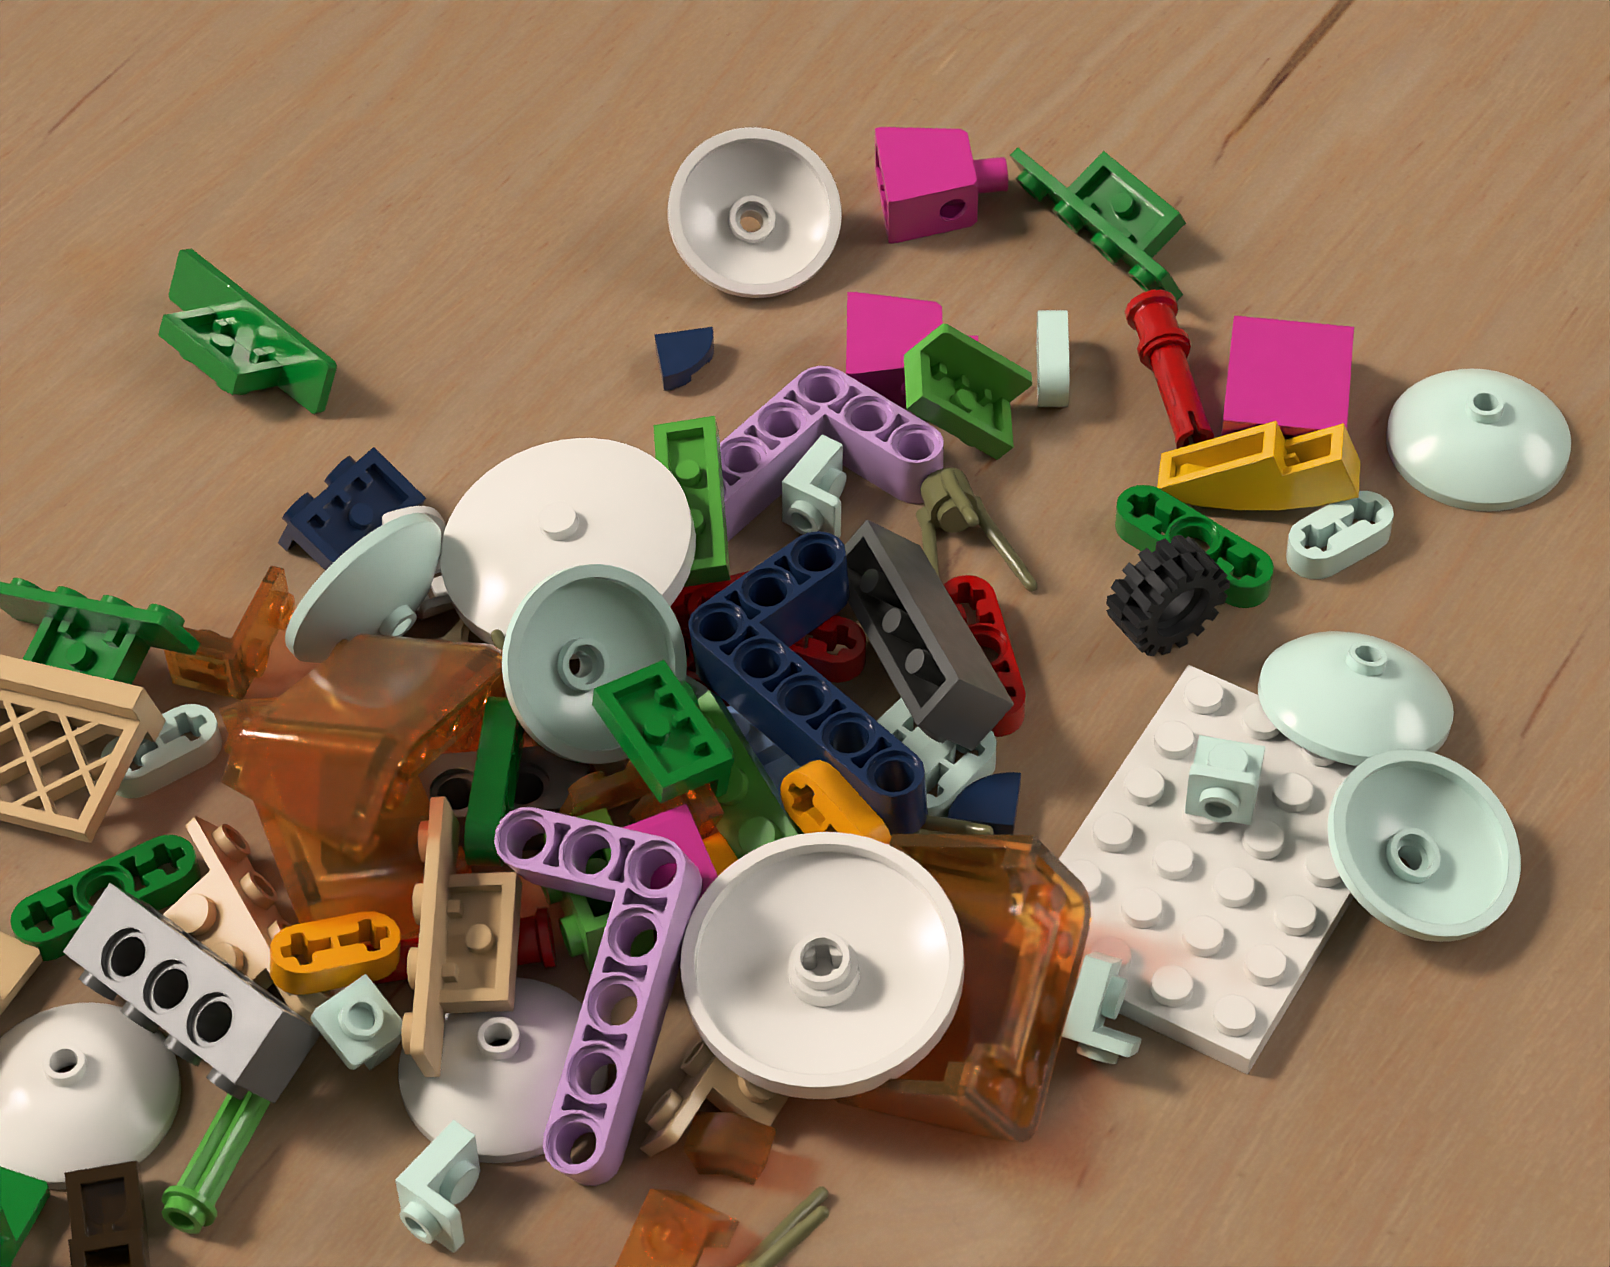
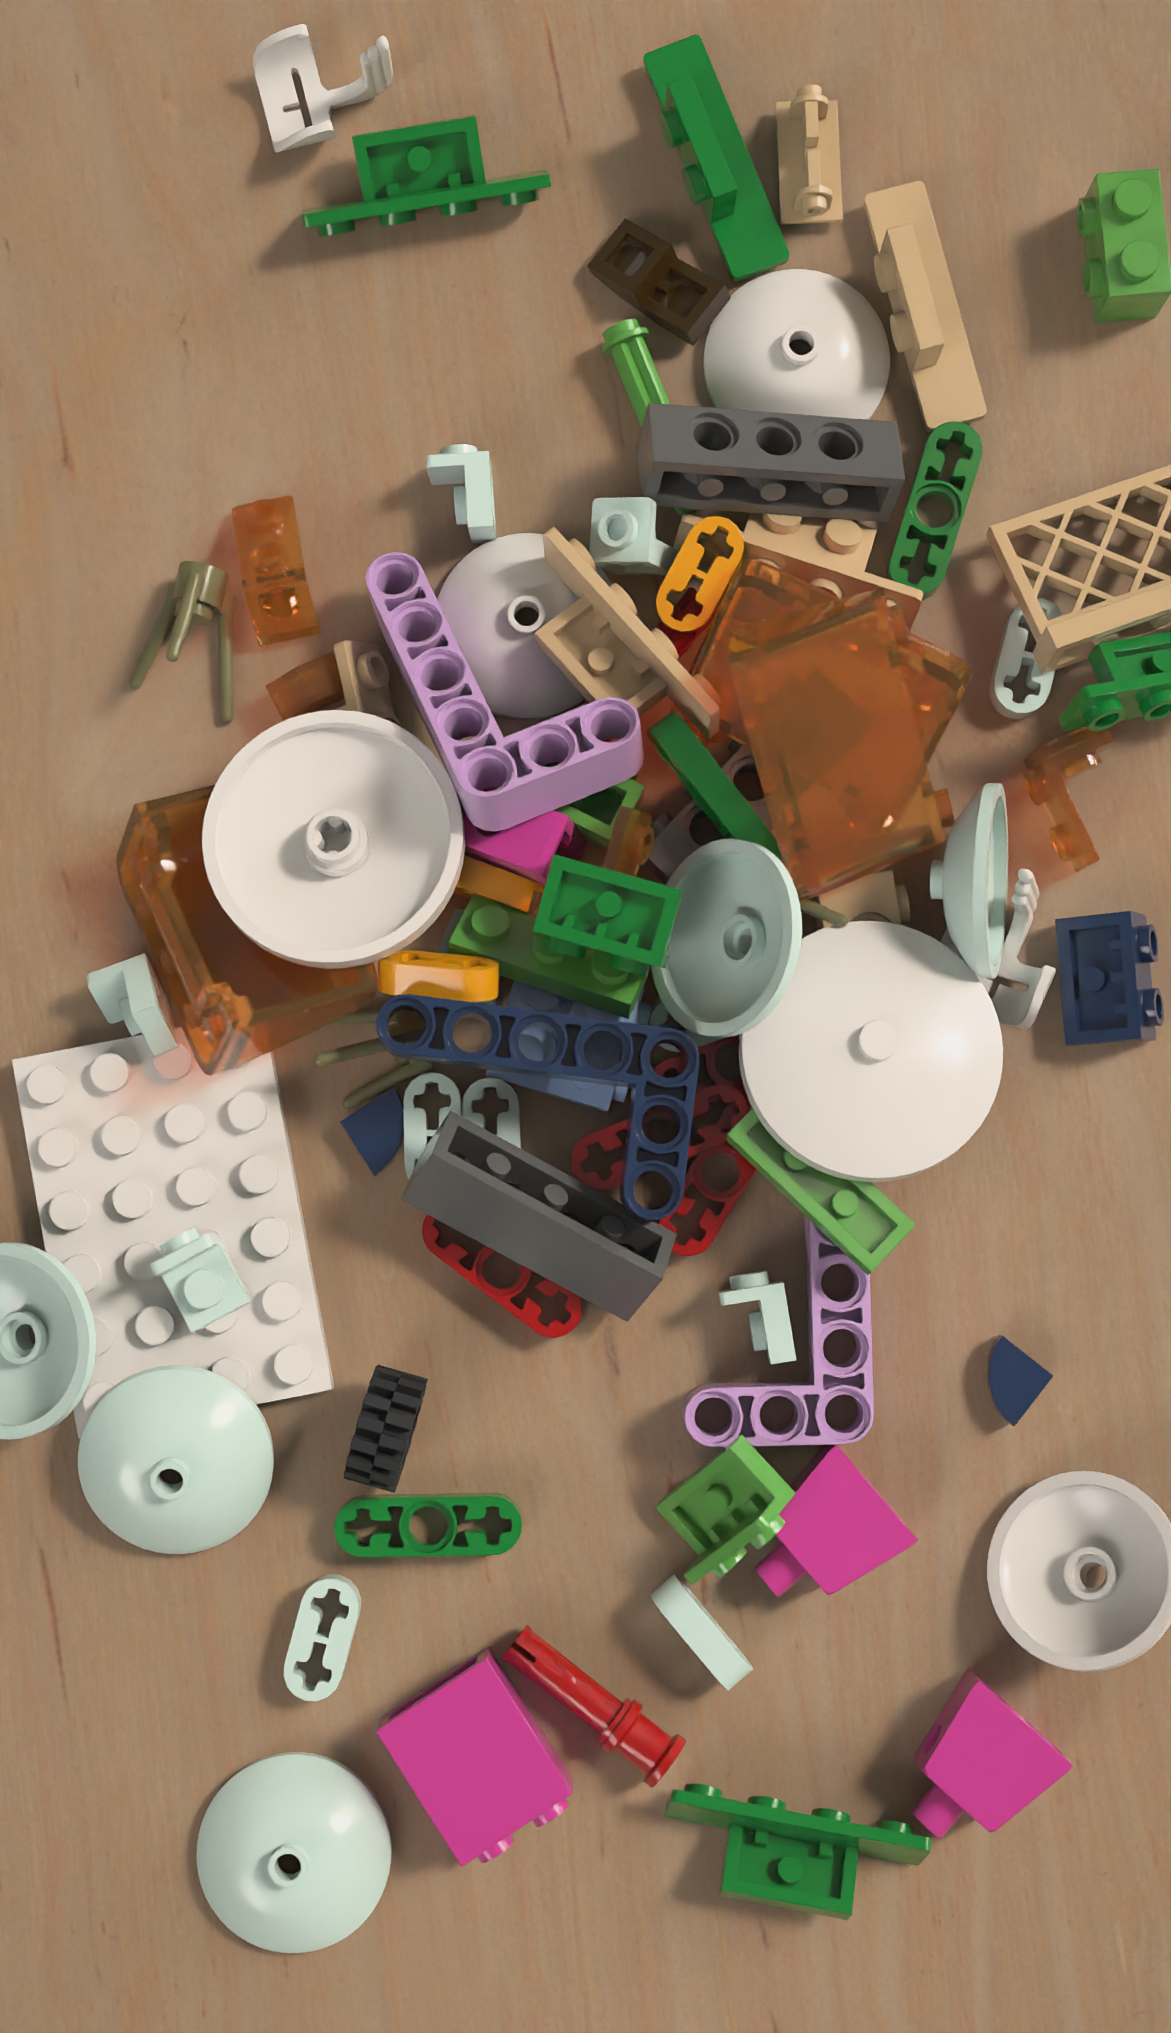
camera: 135 degrees right, 35 degrees up
olive plant [916,468,1038,592] -> none
yellow slope [1157,421,1360,510] -> none

